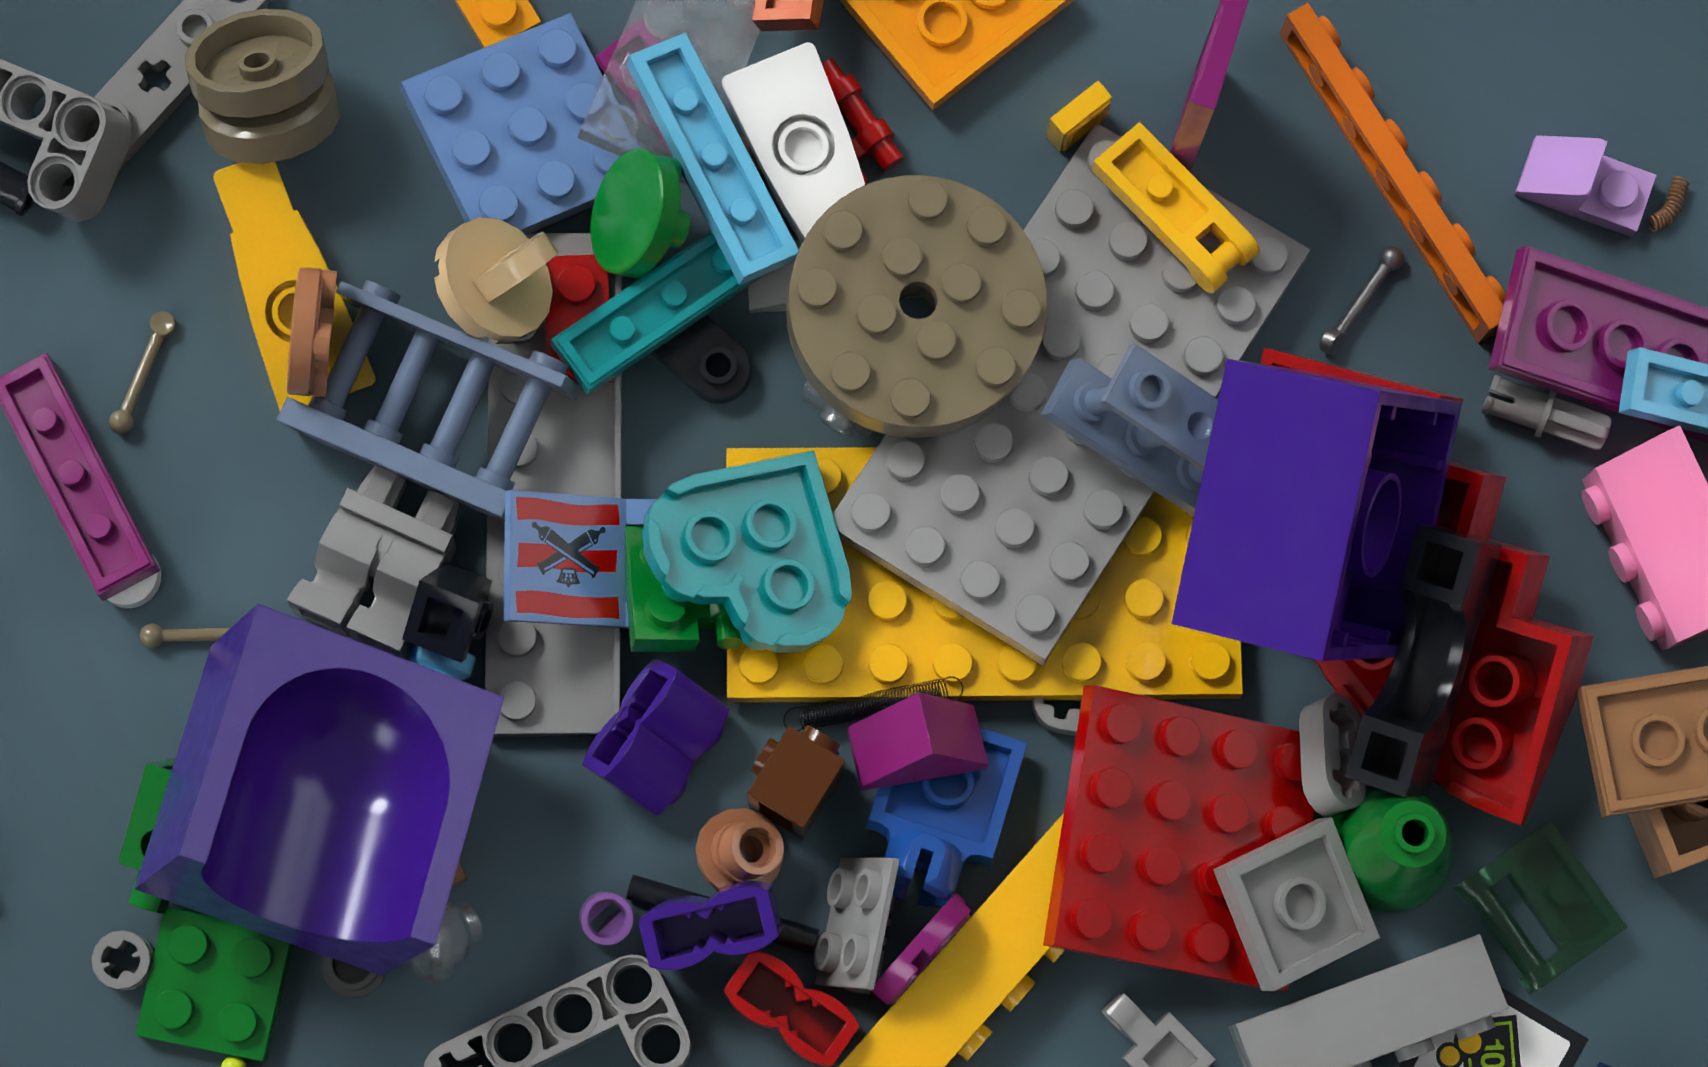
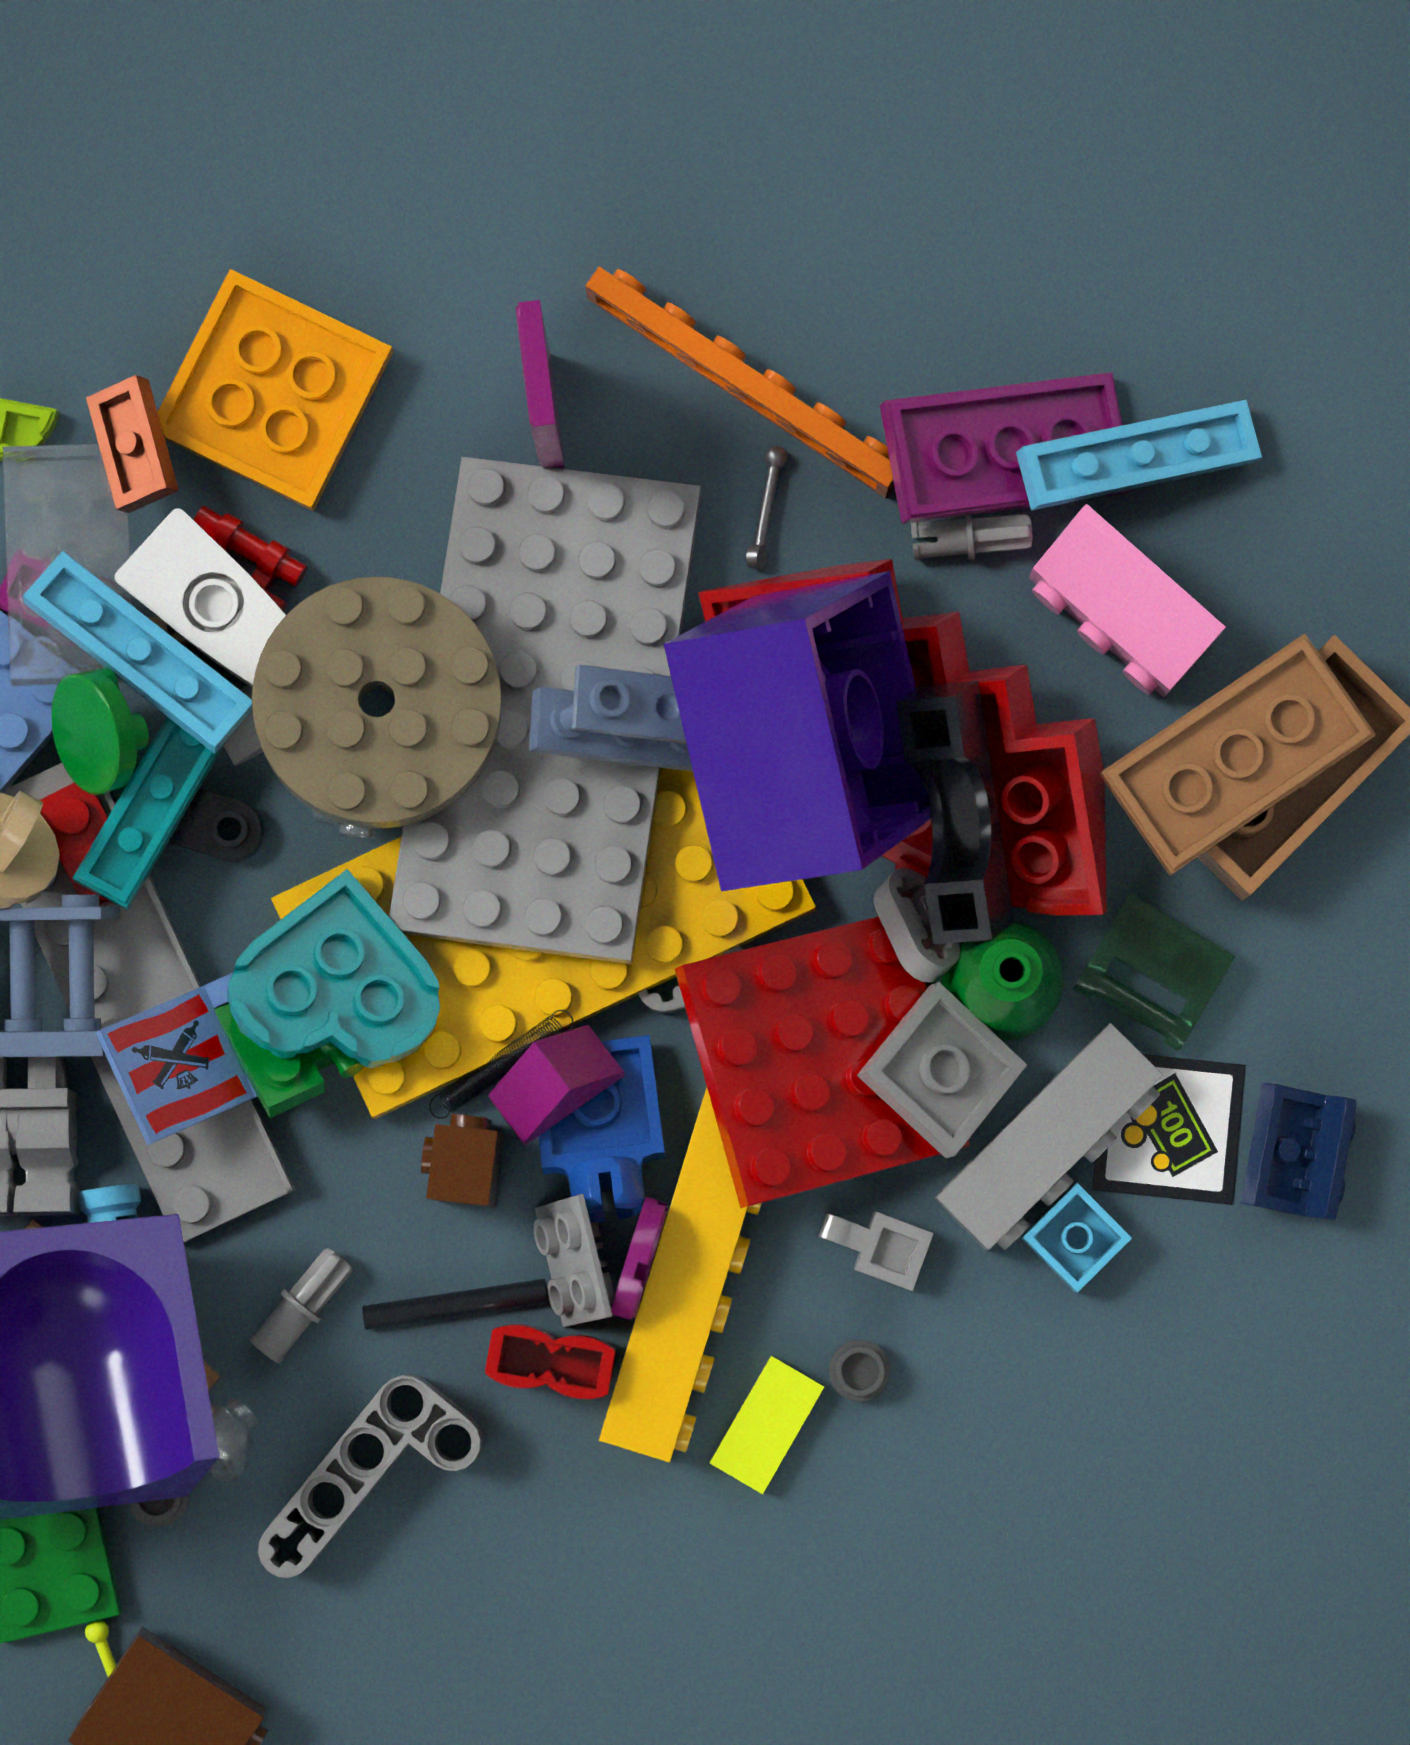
camera: 15 degrees left, 5 degrees up
black brick [402,563,493,663] -> none
medium lavender hinge [579,891,633,945] -> none
dark purple brick [582,658,729,816] -> none
dark purple brick [638,881,783,970] -> none
nougat piece [695,808,784,892] -> none
yellow tile [1046,80,1112,152] -> none
yellow plate [1092,122,1260,294] -> none
lavender slope [1514,135,1657,238] -> none
medium nougat leg [1648,176,1690,233] -> none
none -> light grey axle [249,1248,353,1364]

